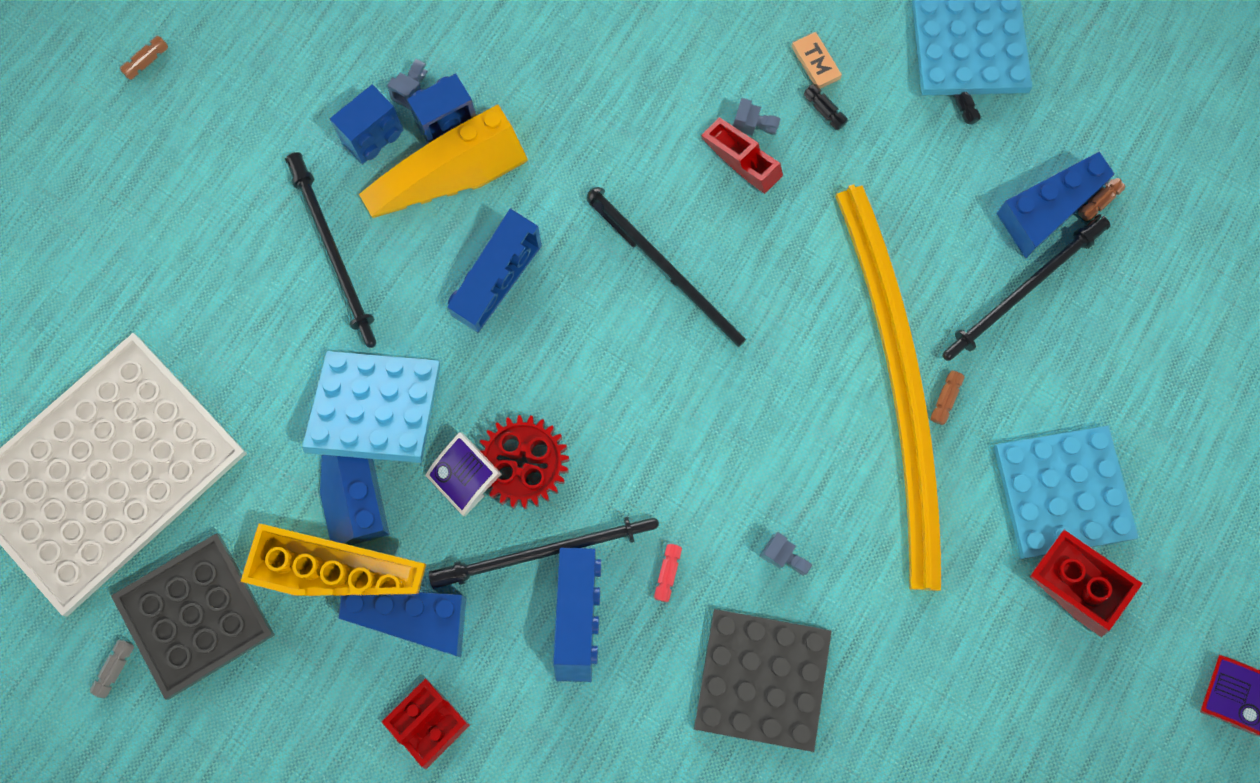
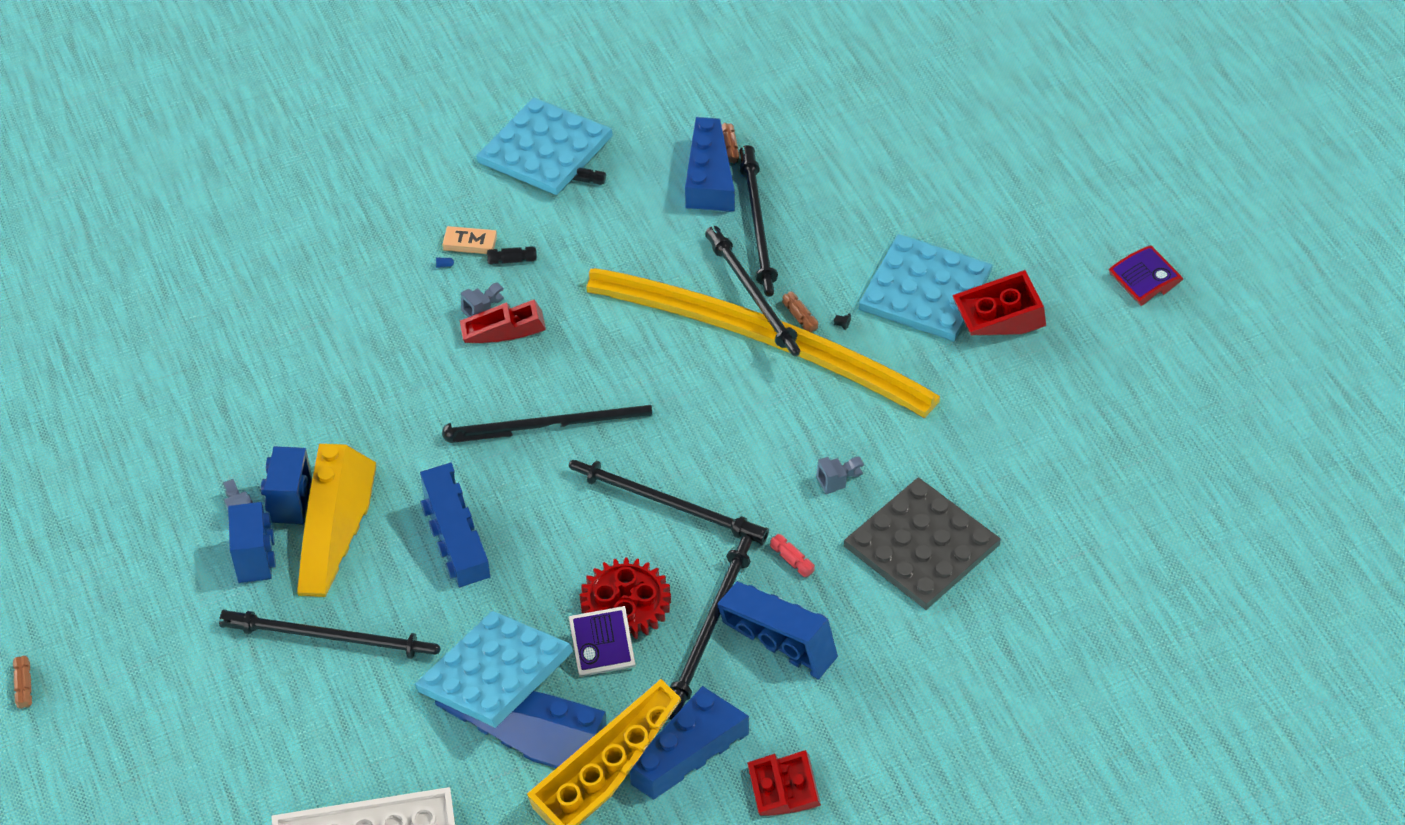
camera: 55 degrees left, 25 degrees down
none -> blue piece [436,257,454,268]
none -> black bar [568,460,769,545]
none -> black bar [705,226,801,356]
none -> black piece [834,313,851,330]

